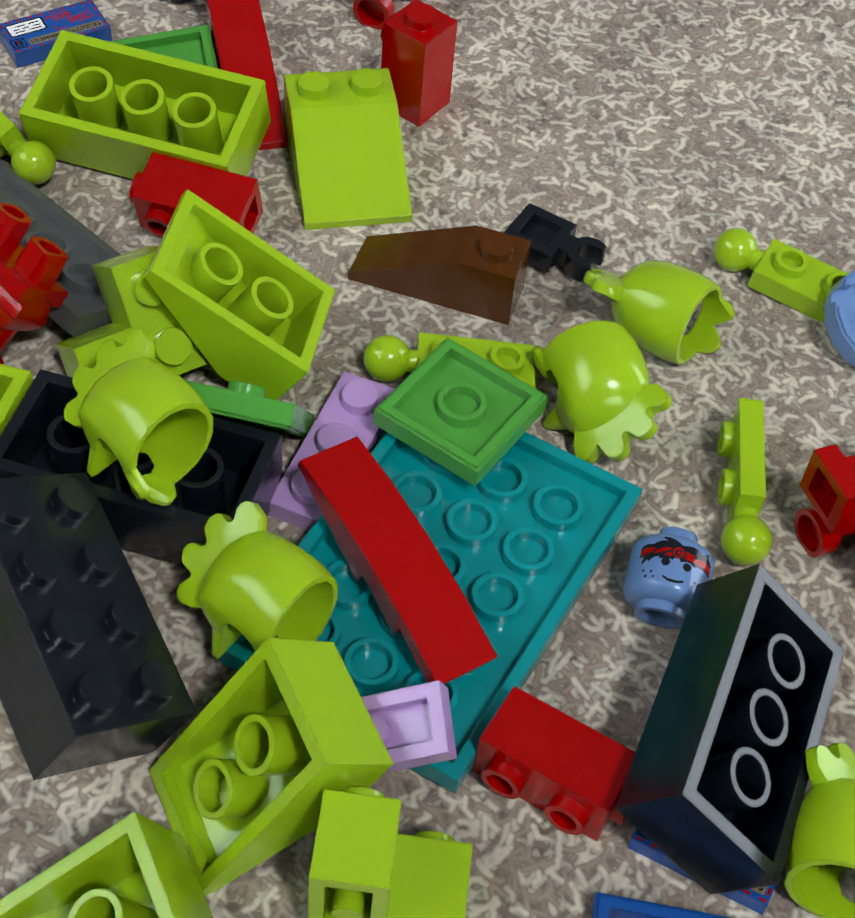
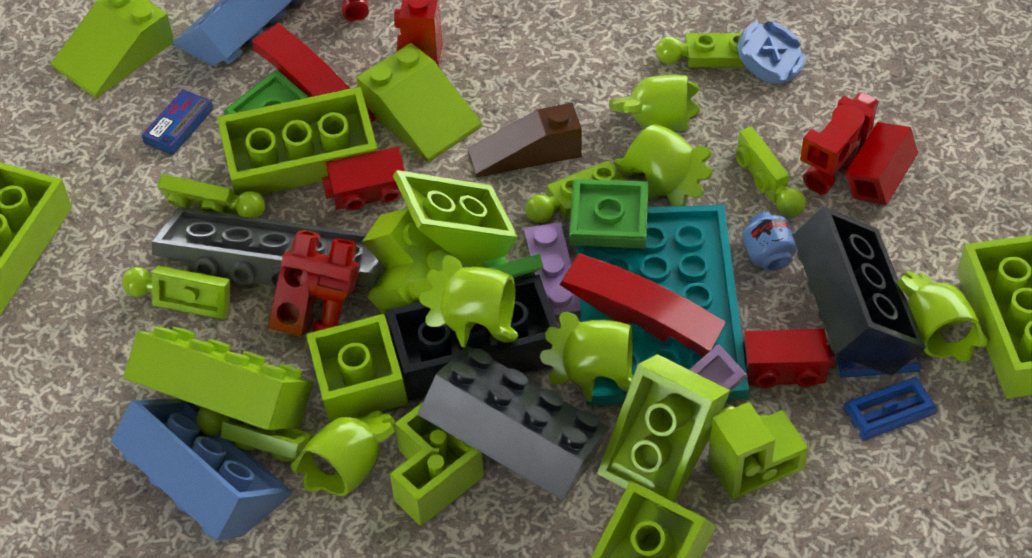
camera: 25 degrees left, 0 degrees up
black plate [504,203,607,283] -> none

